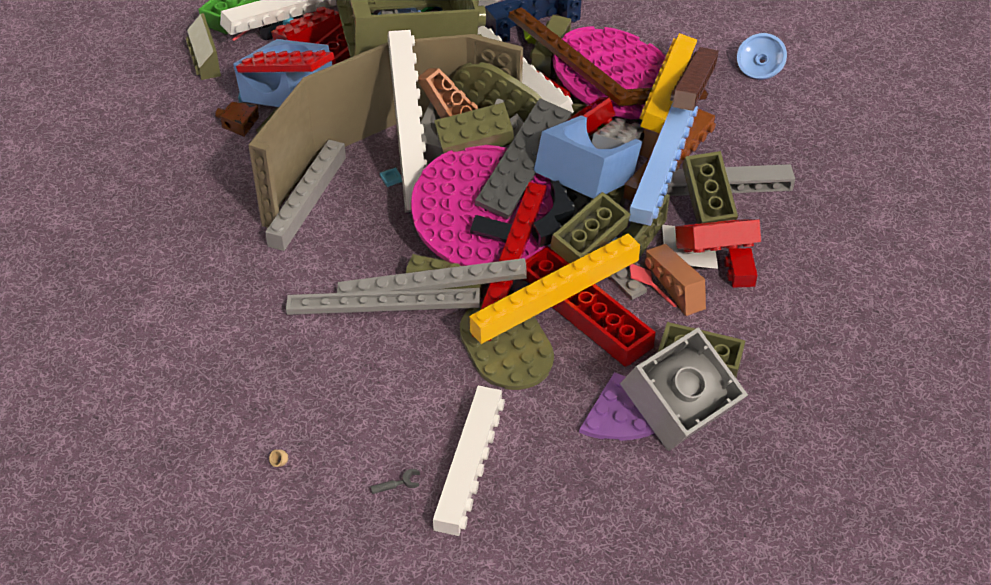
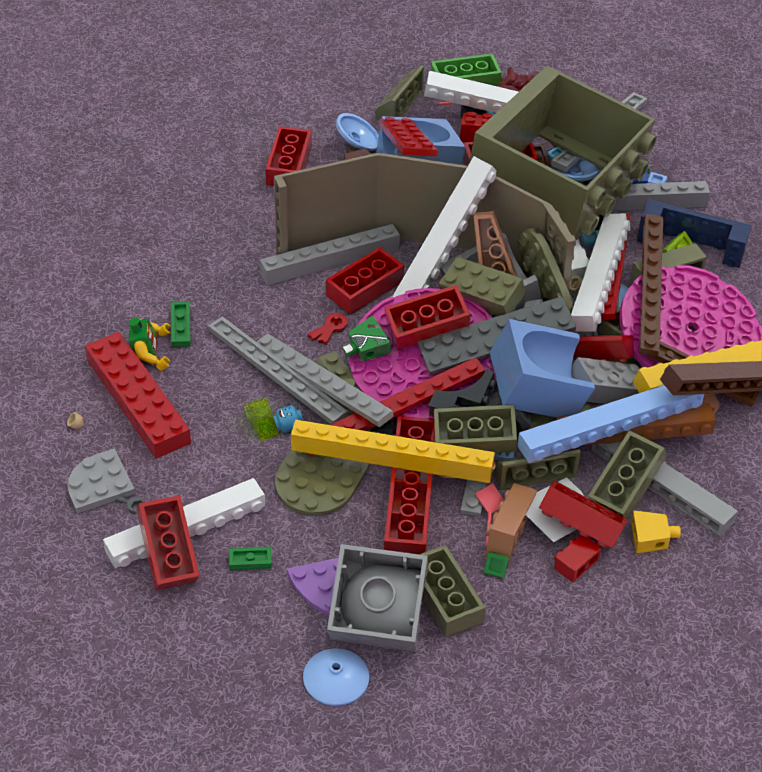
camera: 45 degrees right, 0 degrees up
black tile [470,215,512,243] -> none
none -> light grey plate [68,448,135,514]
none -> red brick [85,332,191,459]
none -> torso [129,318,171,371]
none -> red brick [136,495,200,590]
none -> green plate [171,301,191,347]
none -> green plate [229,547,272,570]
none -> clear neon green slope [243,397,279,441]
none -> red brick [265,126,312,186]
none -> dark azure head [273,405,303,433]
none -> light blue dish [303,648,369,706]
none -> red piece [307,313,348,345]
none -> red brick [326,247,404,314]
none -> light blue dish [336,113,379,151]
none -> green torso [342,316,392,362]
none -> red brick [384,285,470,350]
none -> green plate [484,551,510,578]
none -> yellow torso [631,511,681,553]

